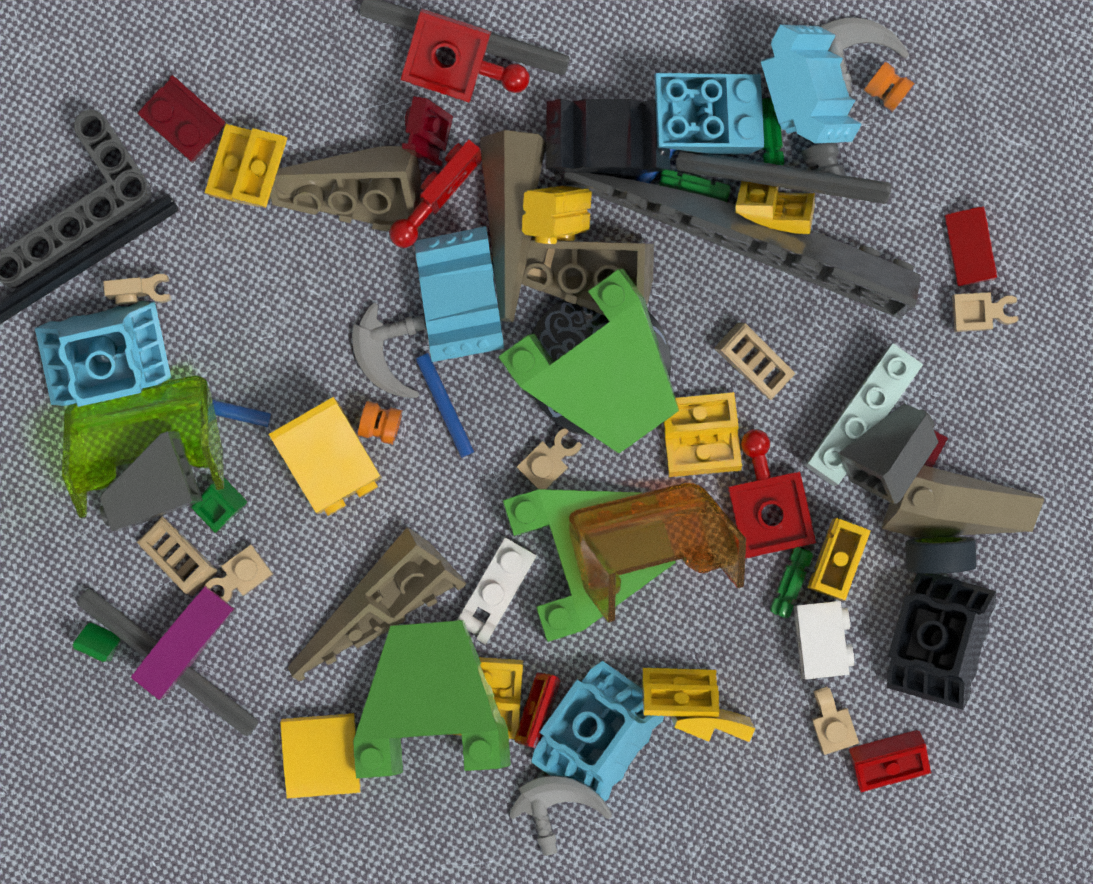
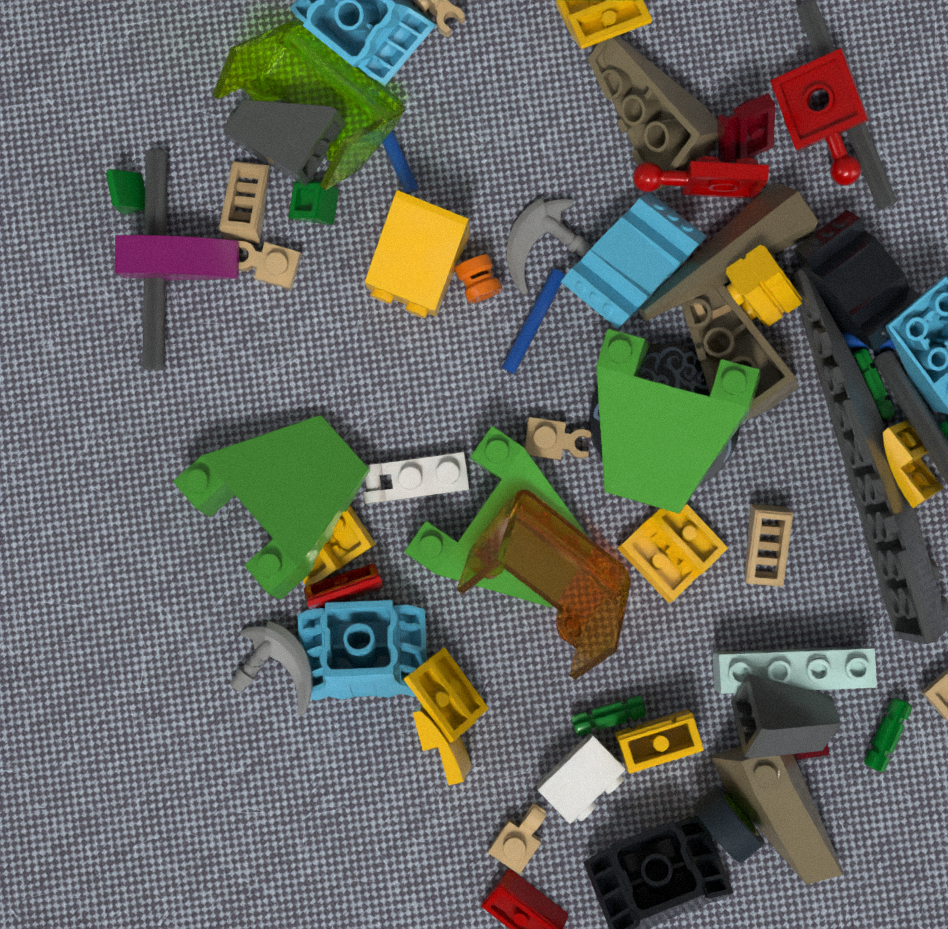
camera: 65 degrees right, 0 degrees up
yellow slope [280,713,361,799] -> none
dark tan wedge [288,527,466,681] -> none
red plate [728,429,816,559] -> none
none -> green axle [864,698,912,772]

